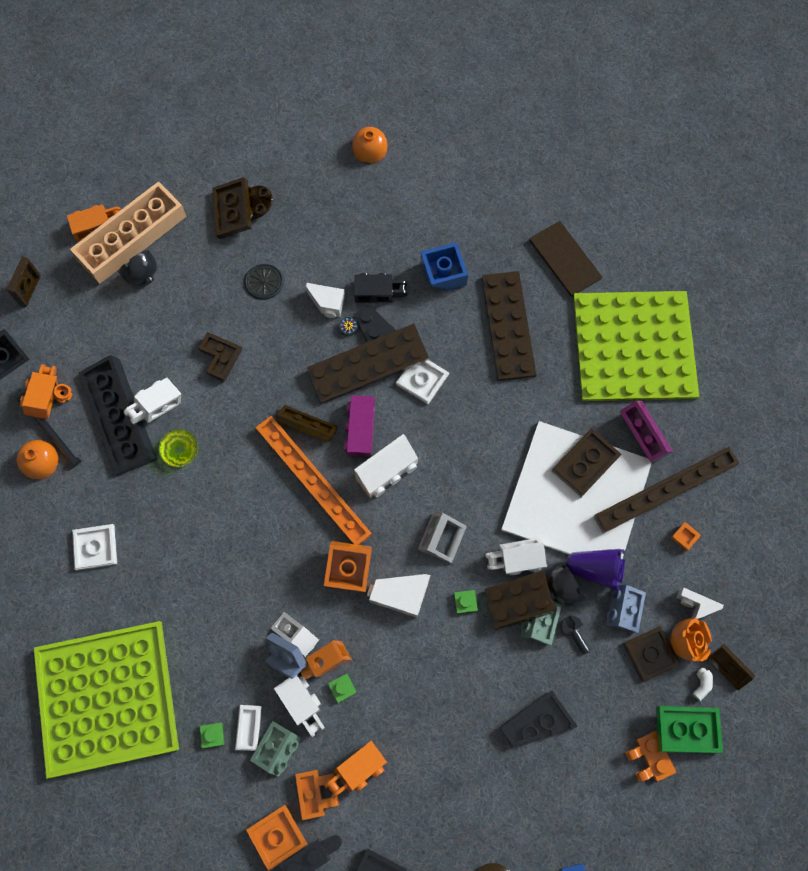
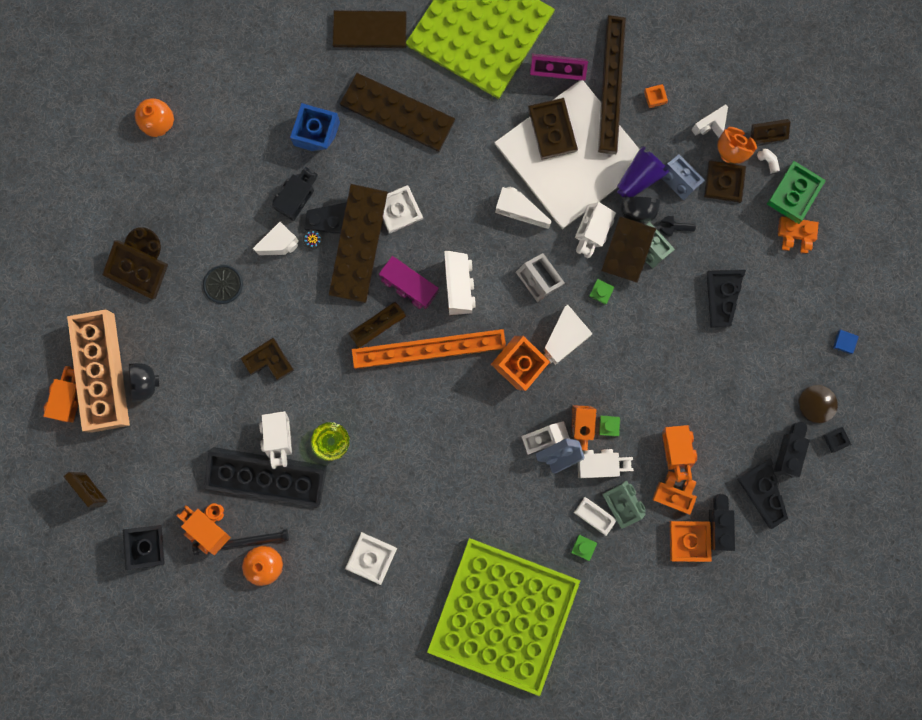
camera: 60 degrees left, 10 degrees up
none -> white slope [495,187,551,229]

